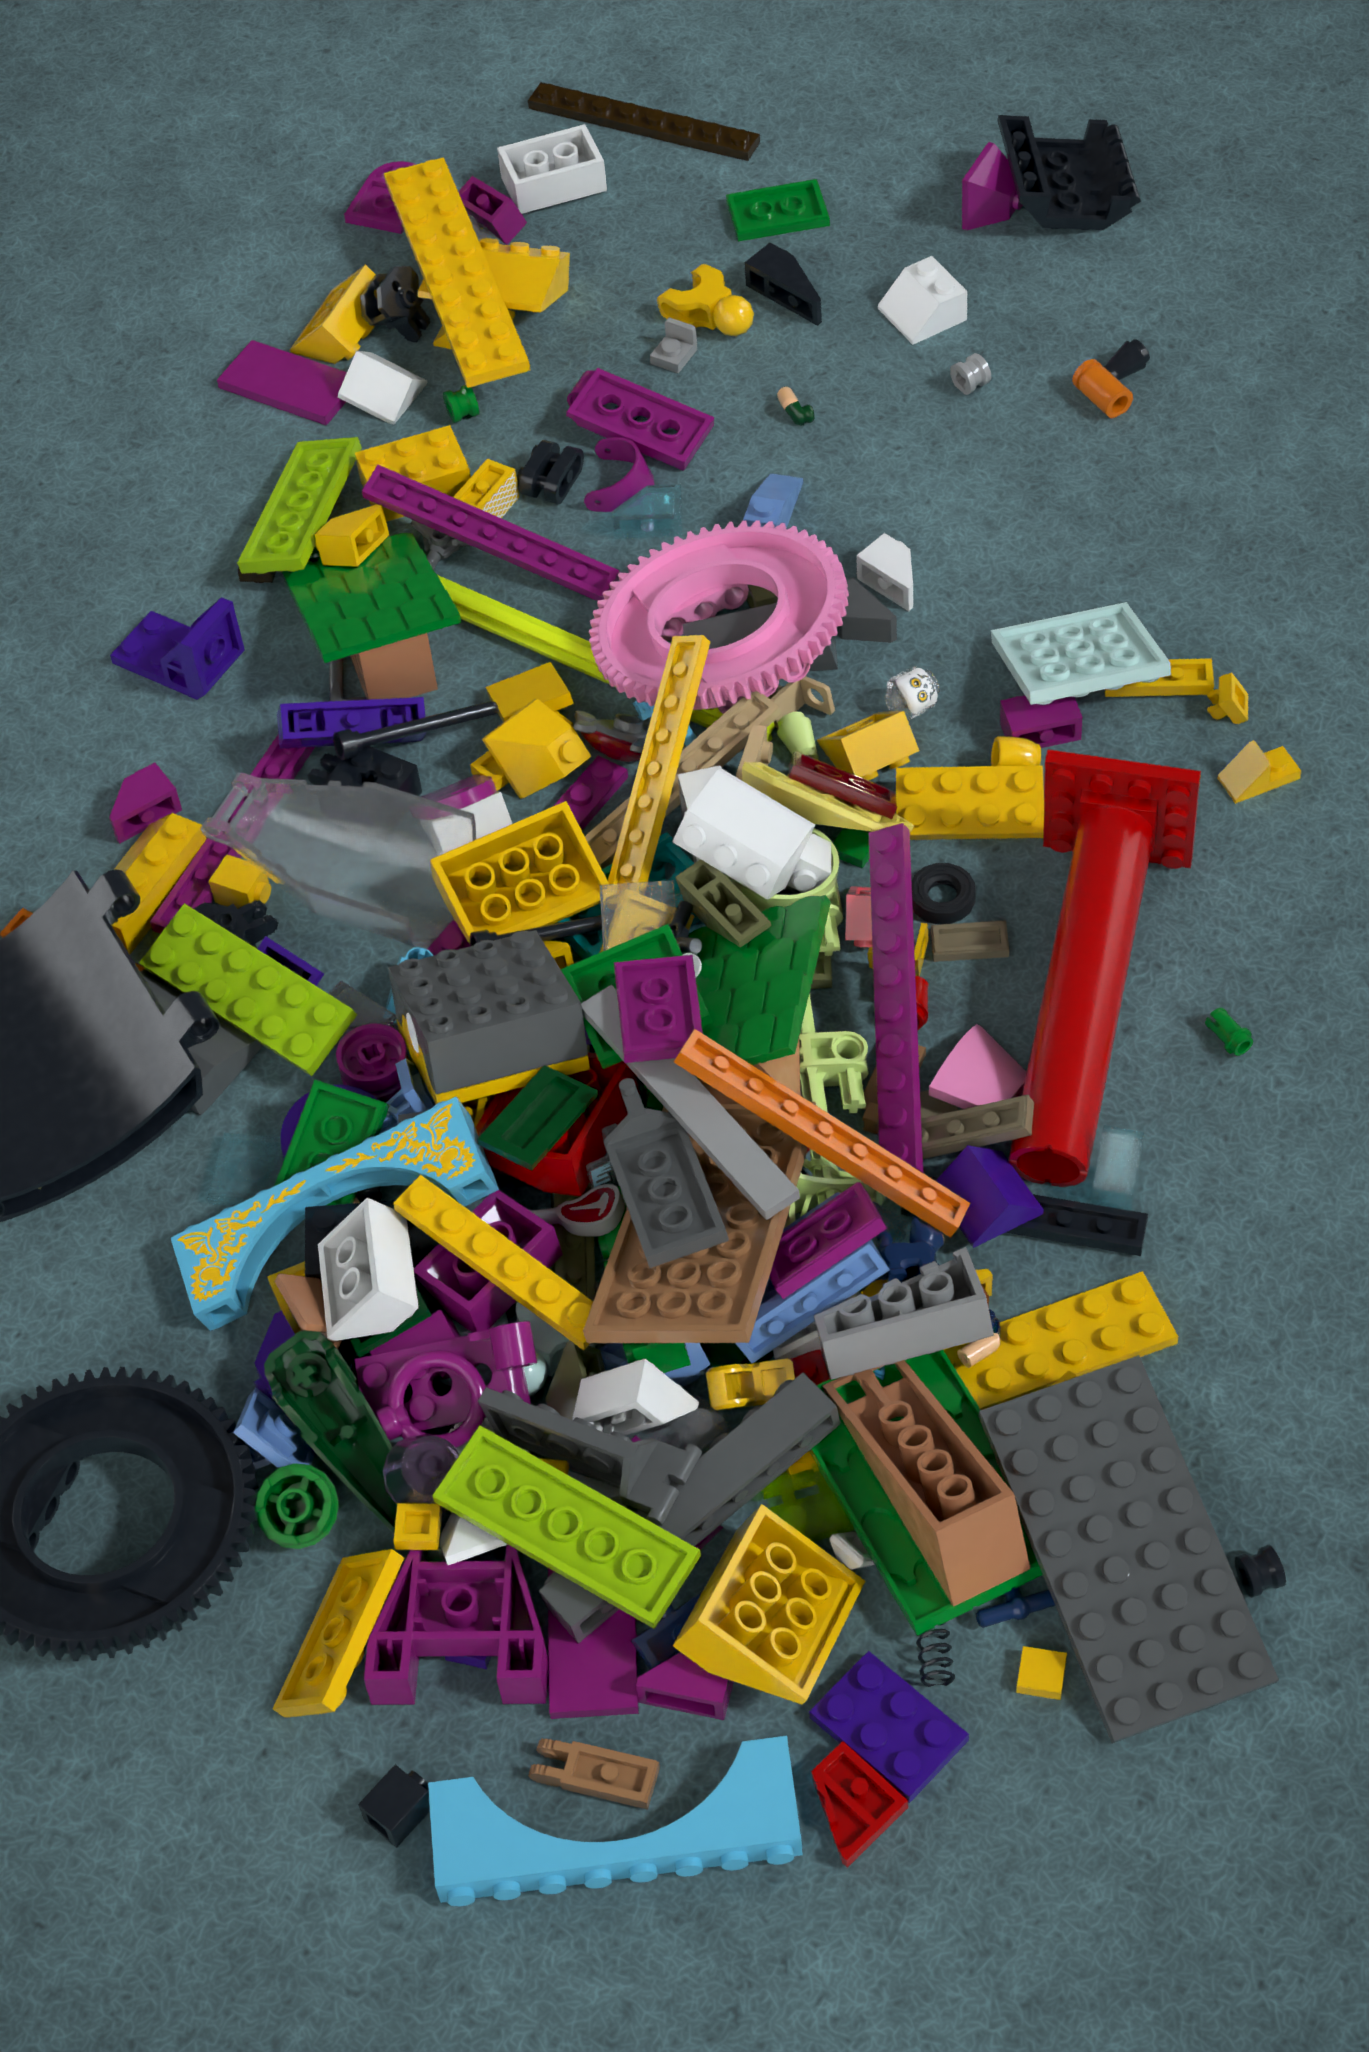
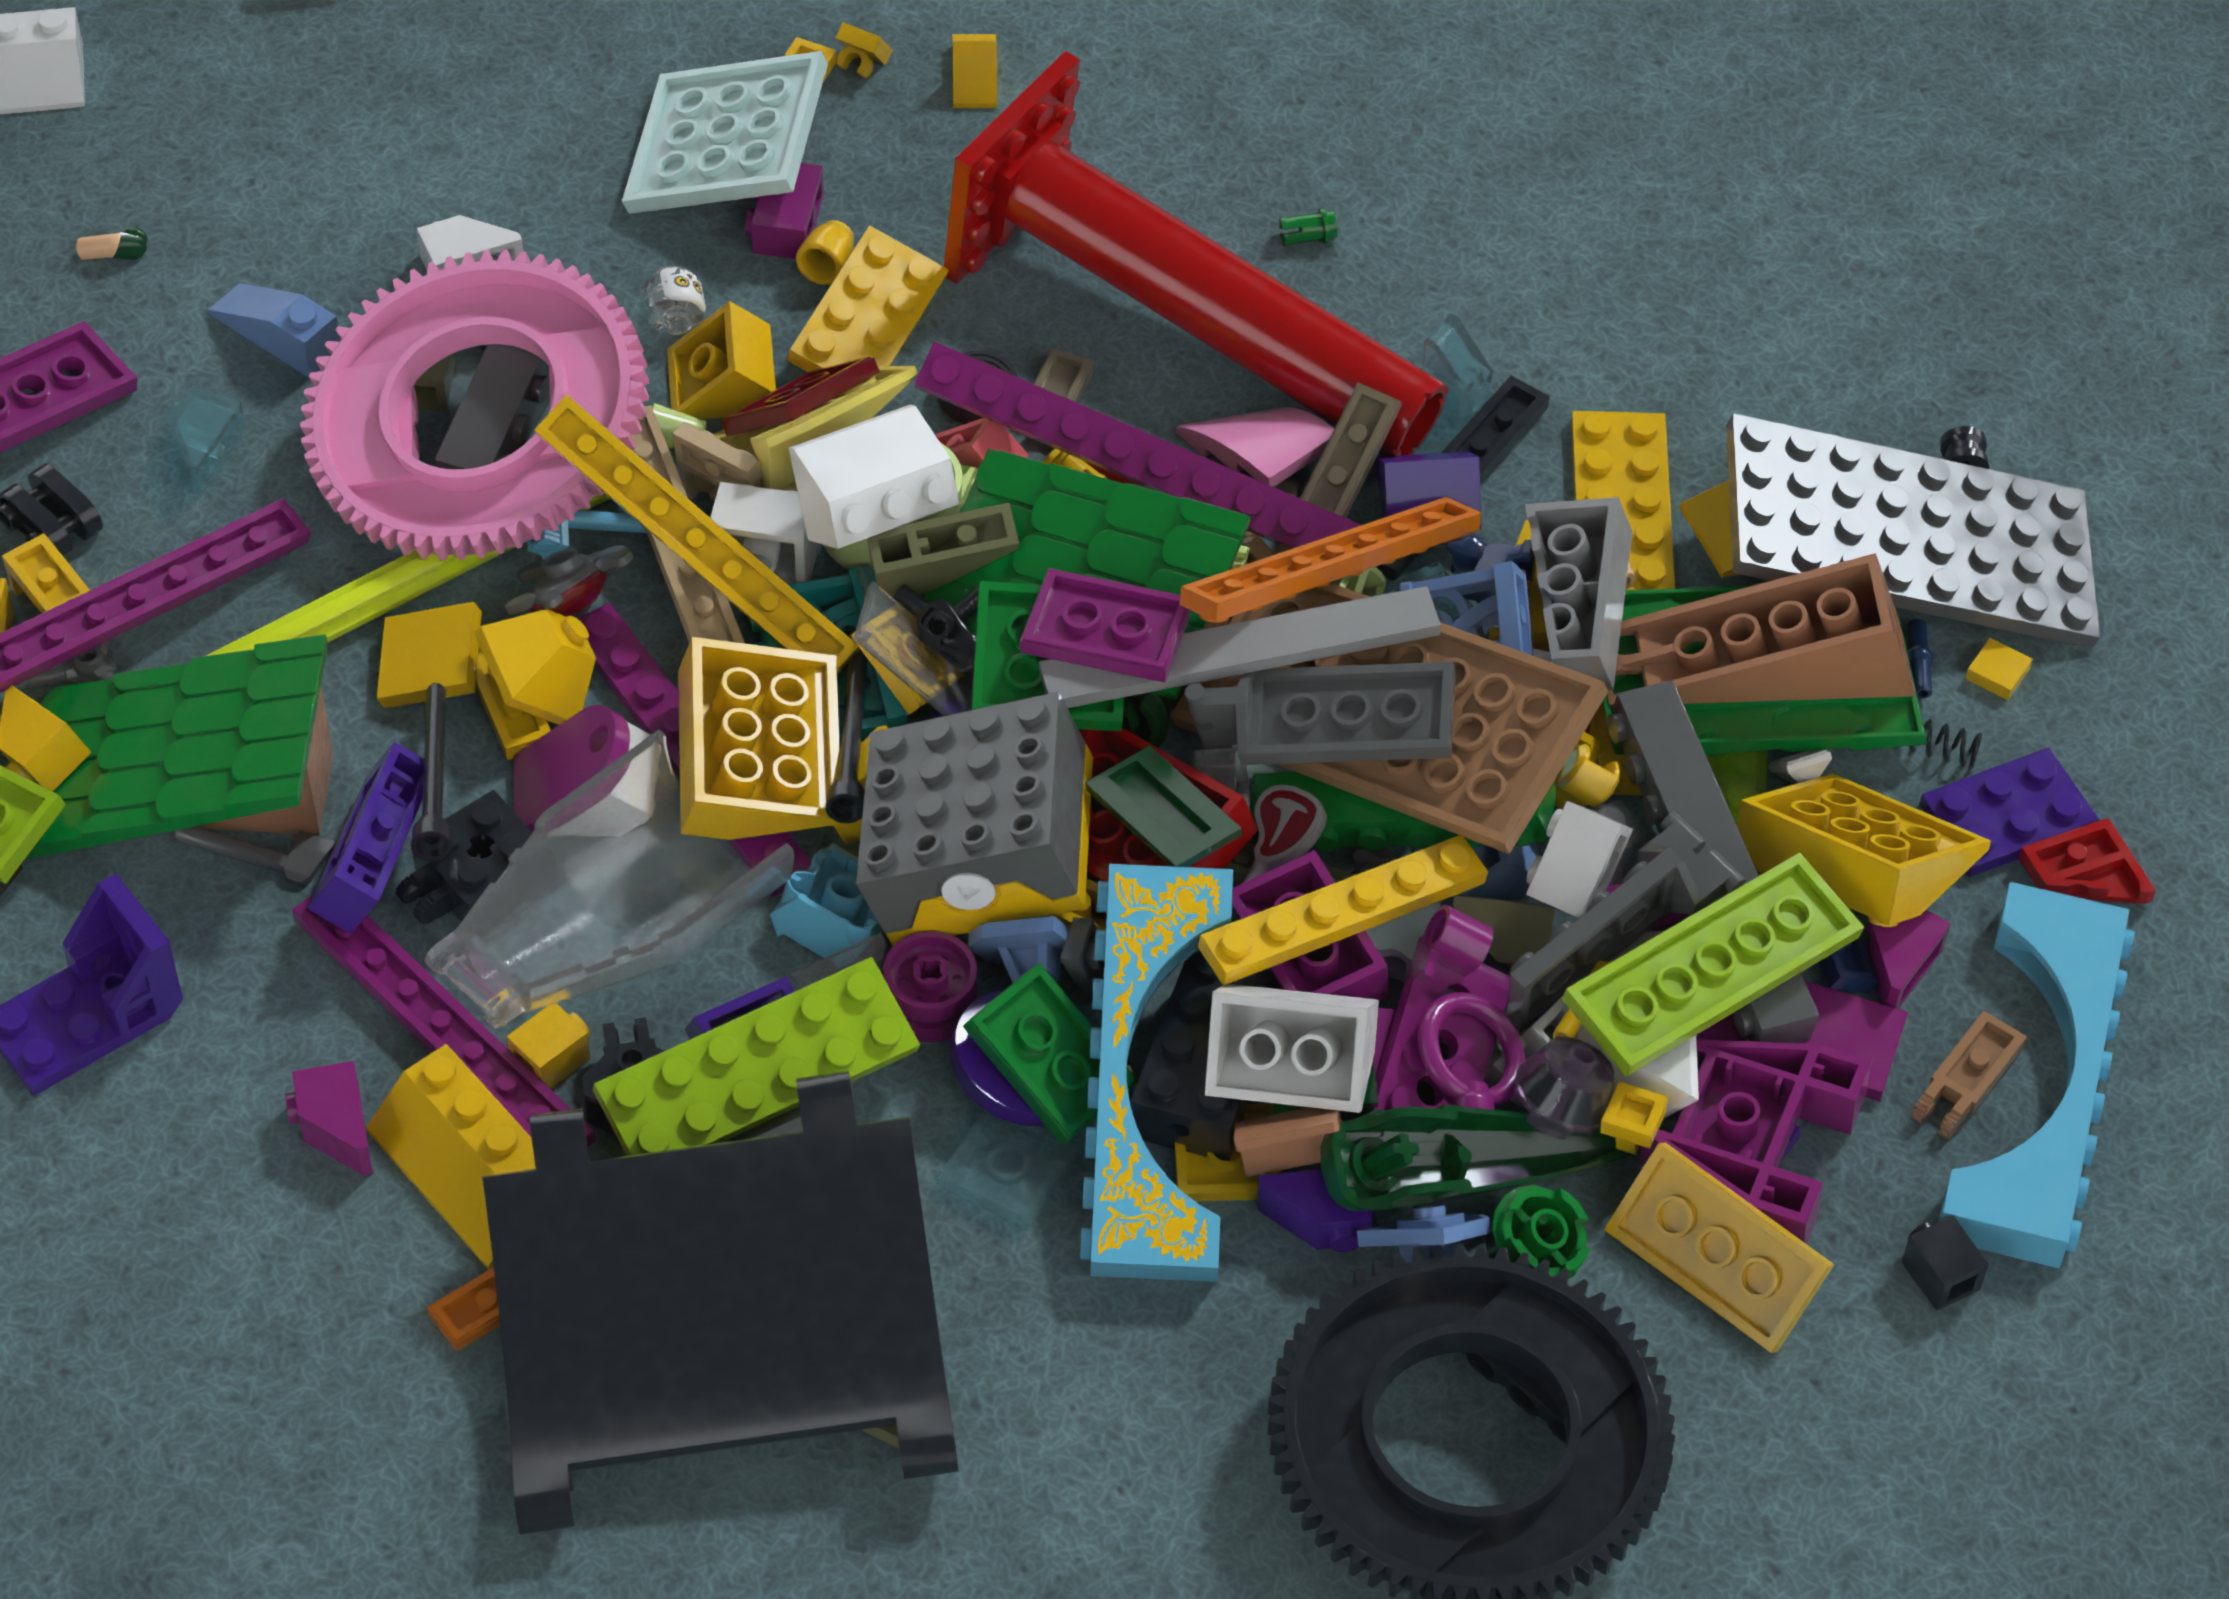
camera: 75 degrees left, 0 degrees up
magenta piece [584,437,655,512] -> none
magenta tile [769,1182,887,1299] -> none
light grey wheel [950,353,991,395] -> none

